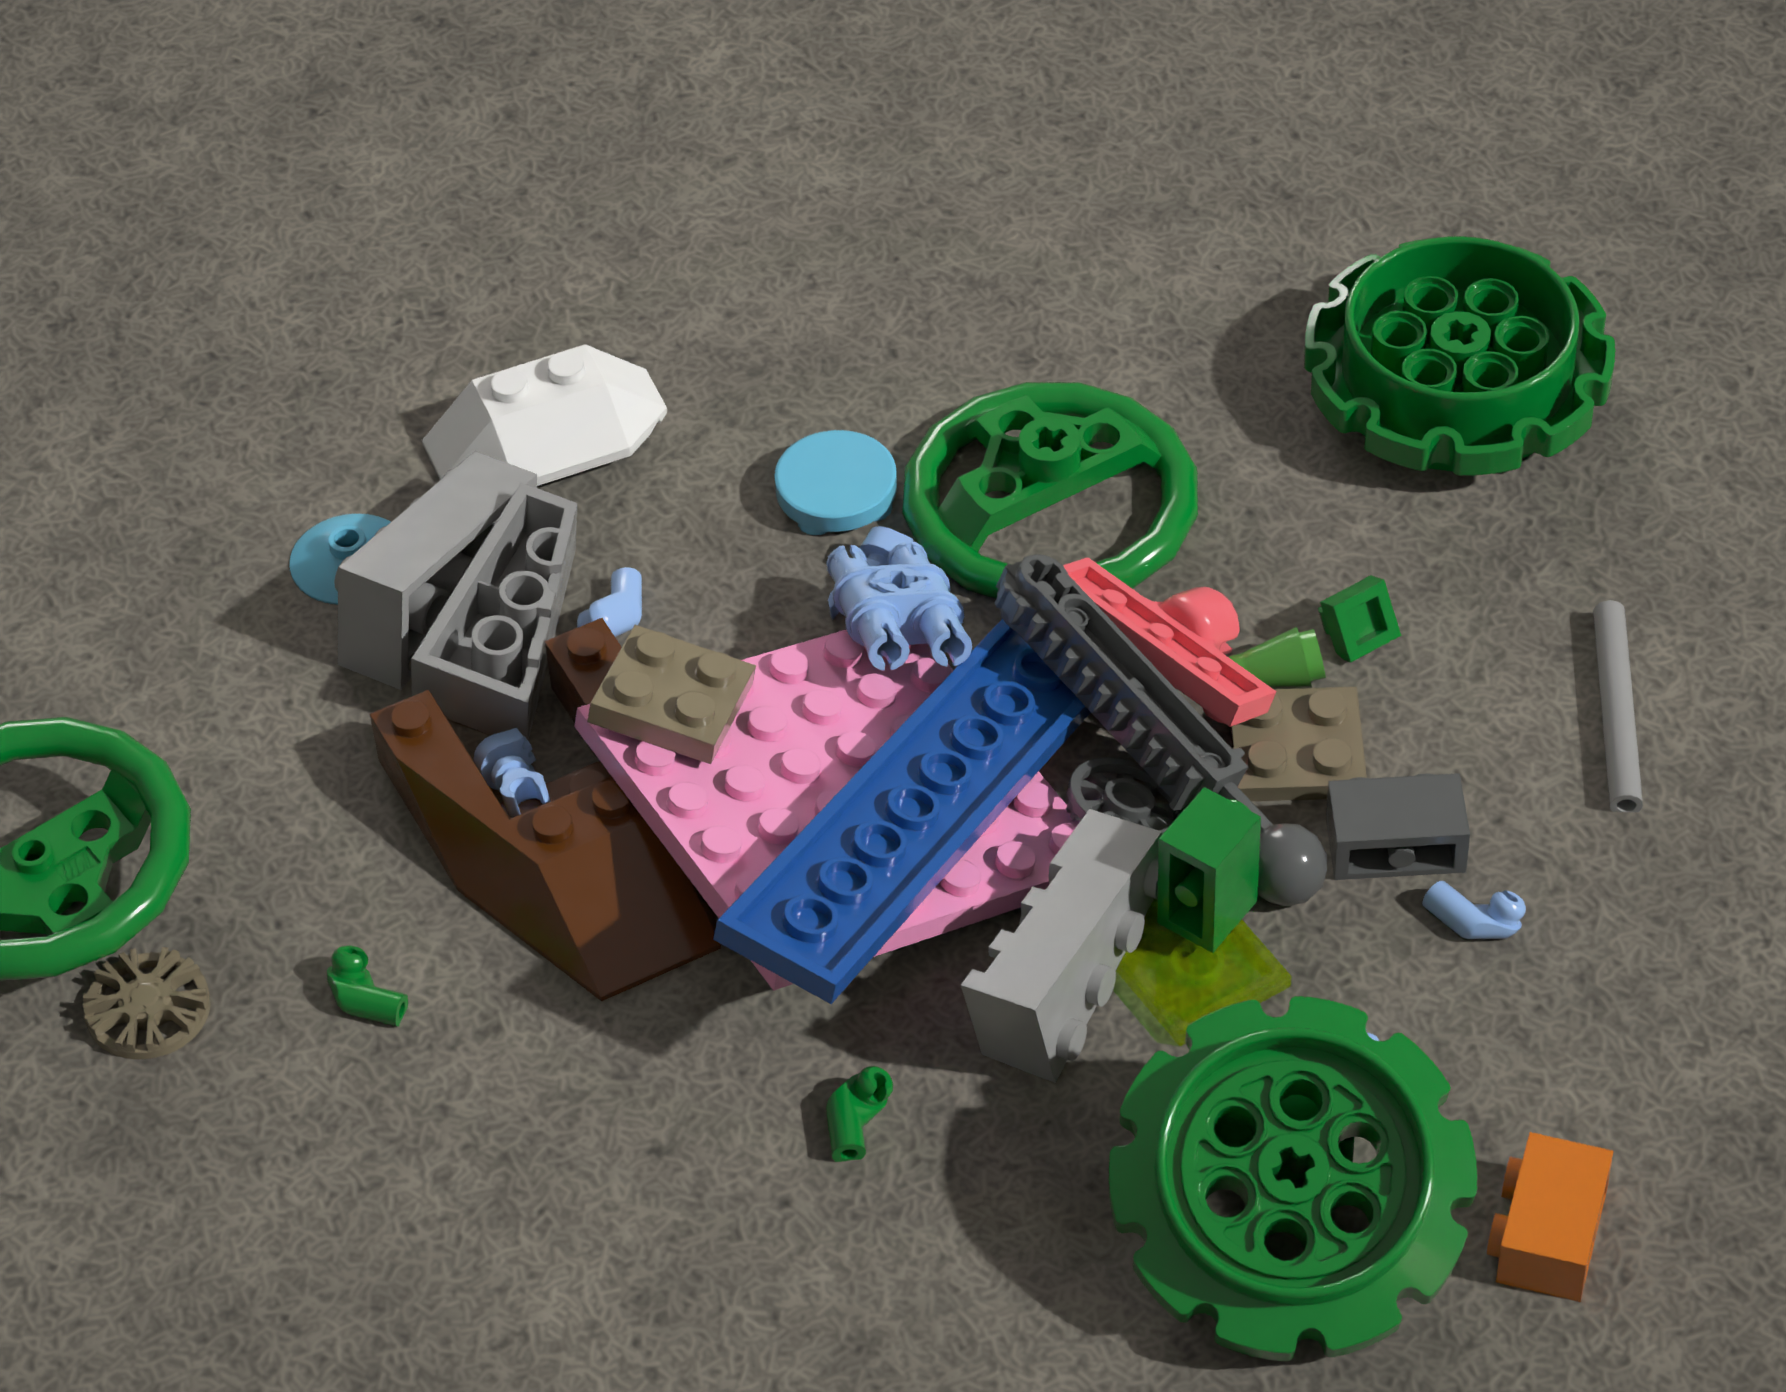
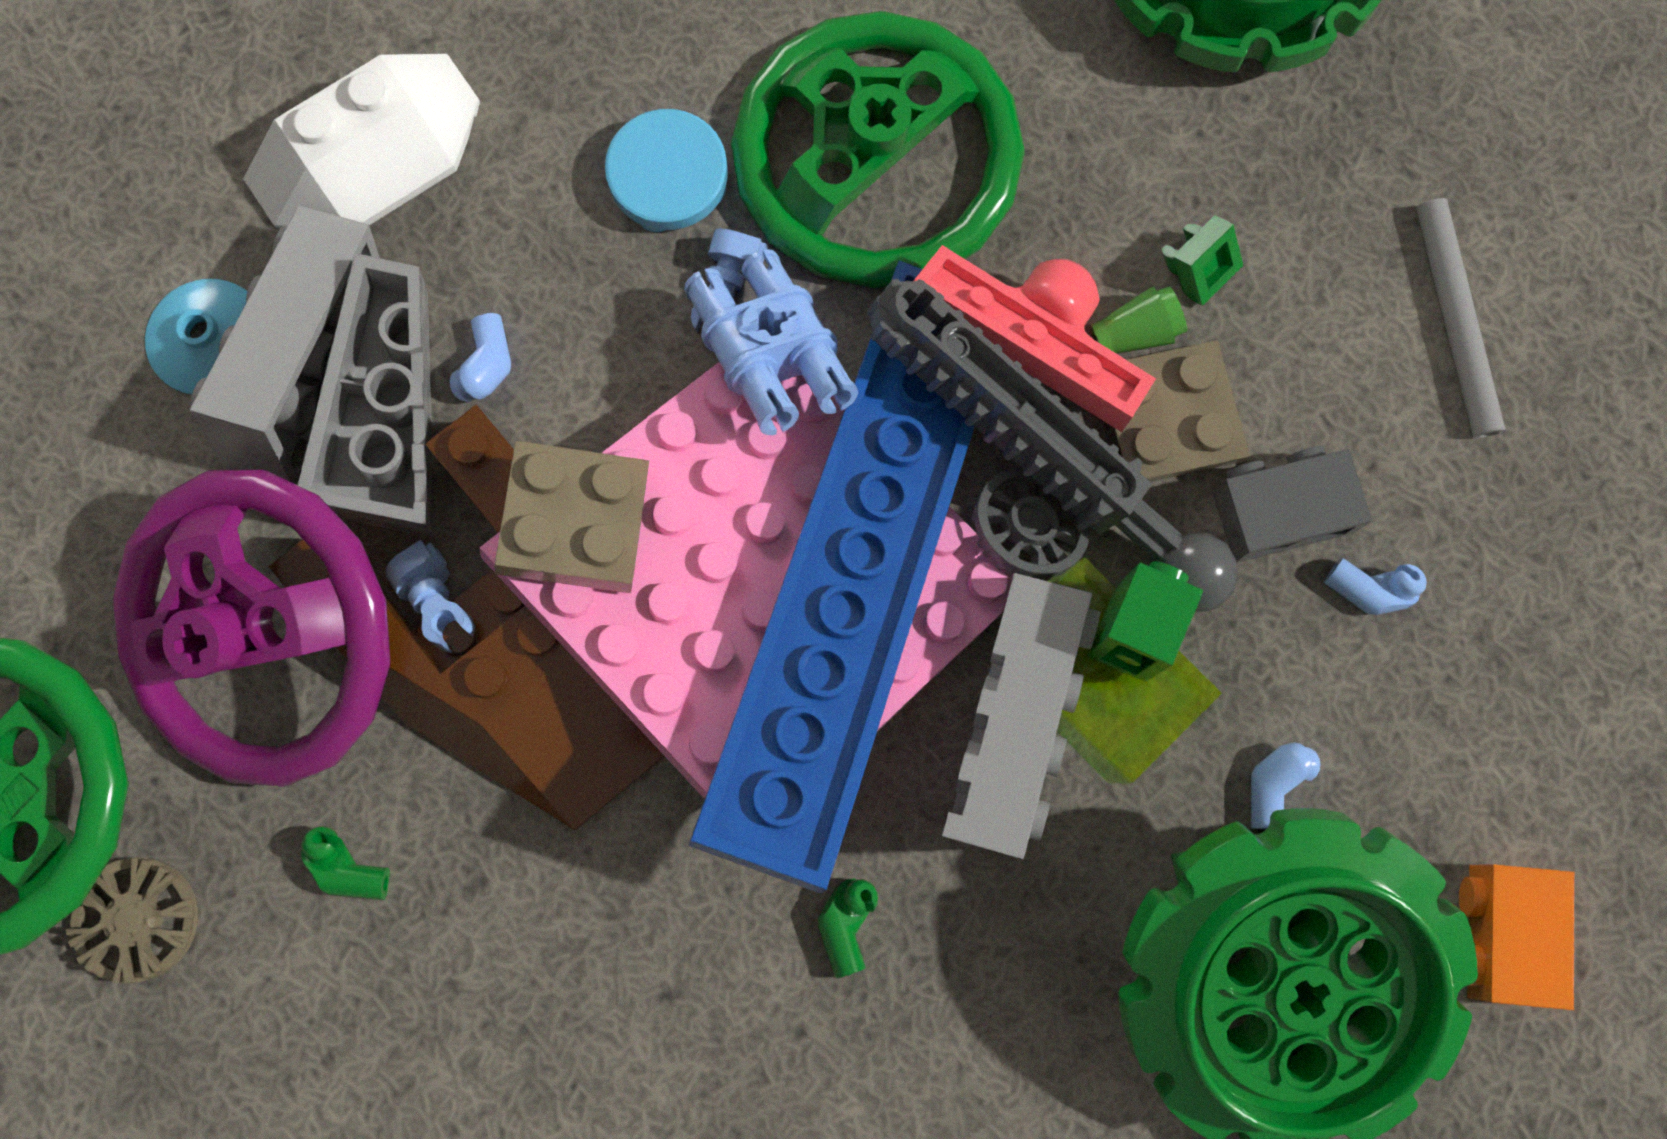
camera: 15 degrees left, 30 degrees up
none -> magenta piece [113,470,390,787]

